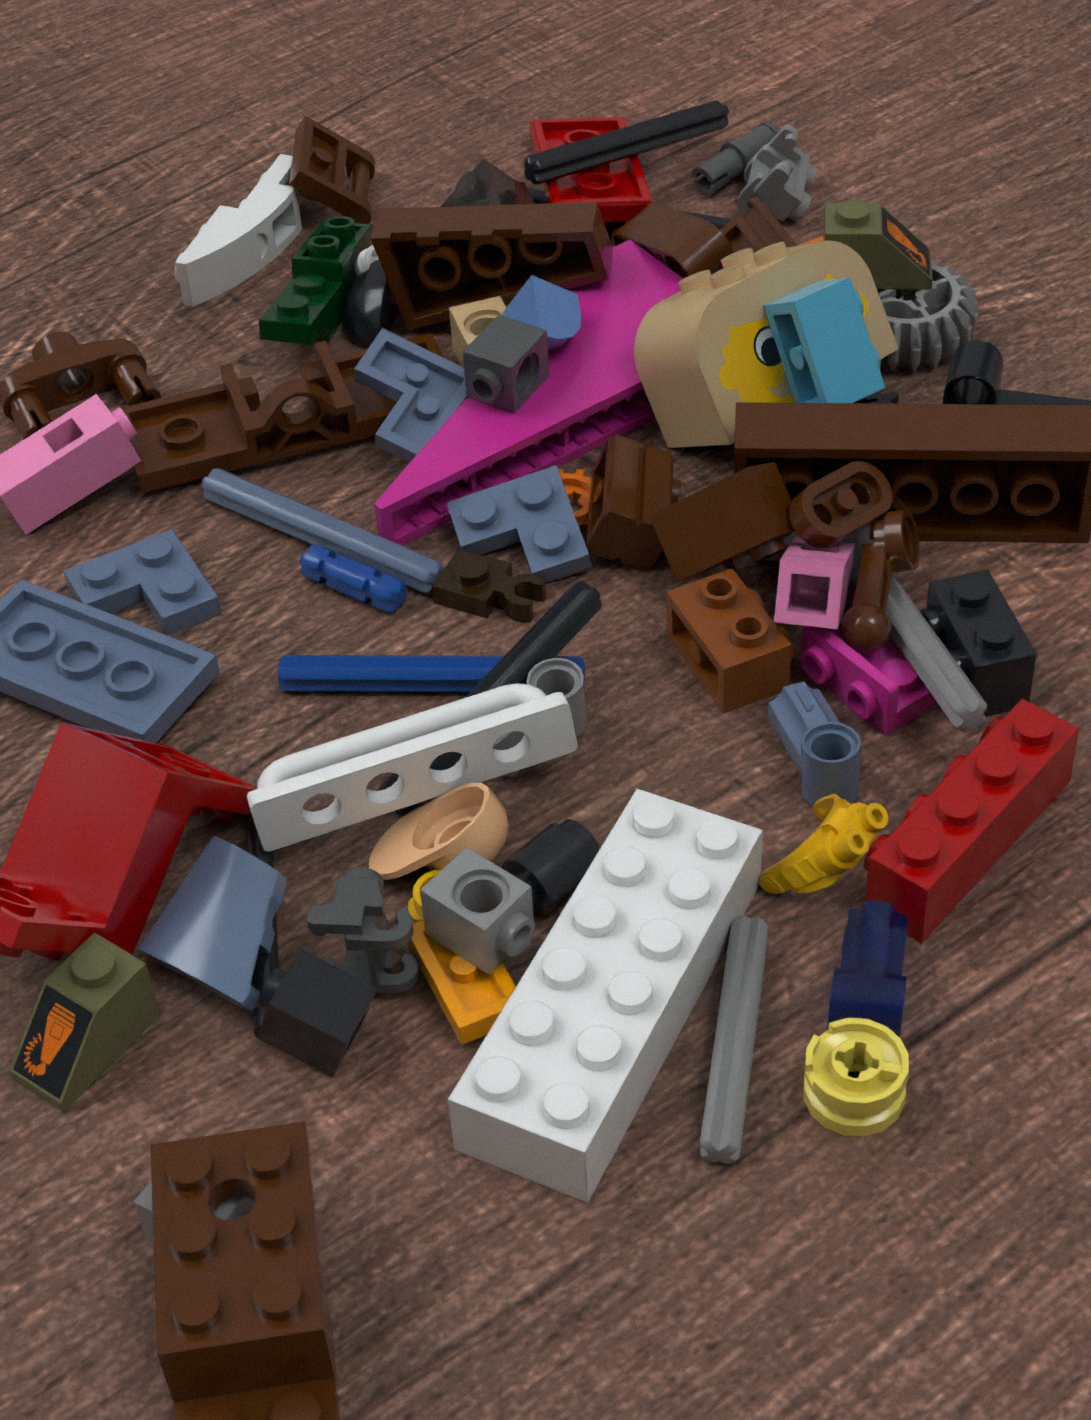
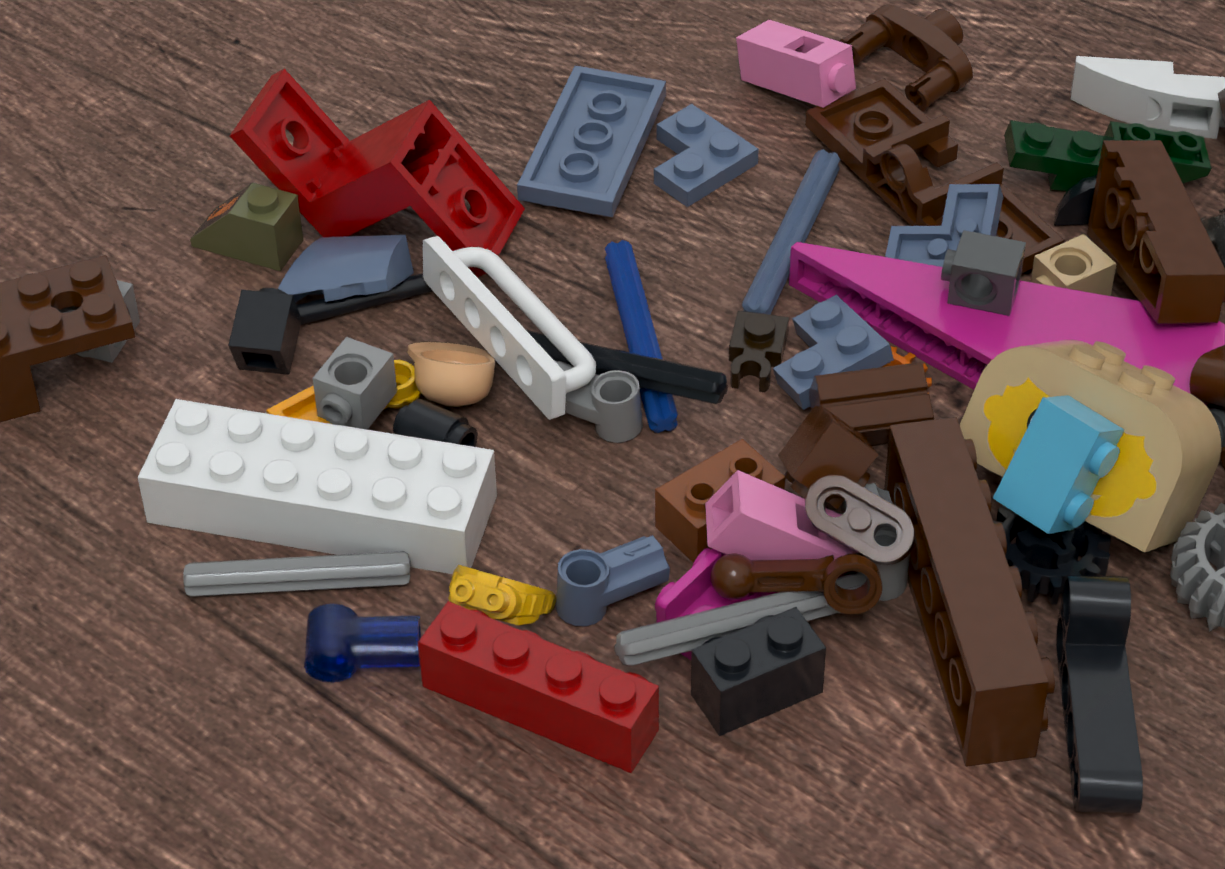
camera: 75 degrees right, 0 degrees up
blue axle [300,544,407,613] -> none
dark grey piece [307,867,420,994] -> none
medium blue brick [503,275,581,352] -> none
light yellow wheel [804,1018,909,1137] -> none

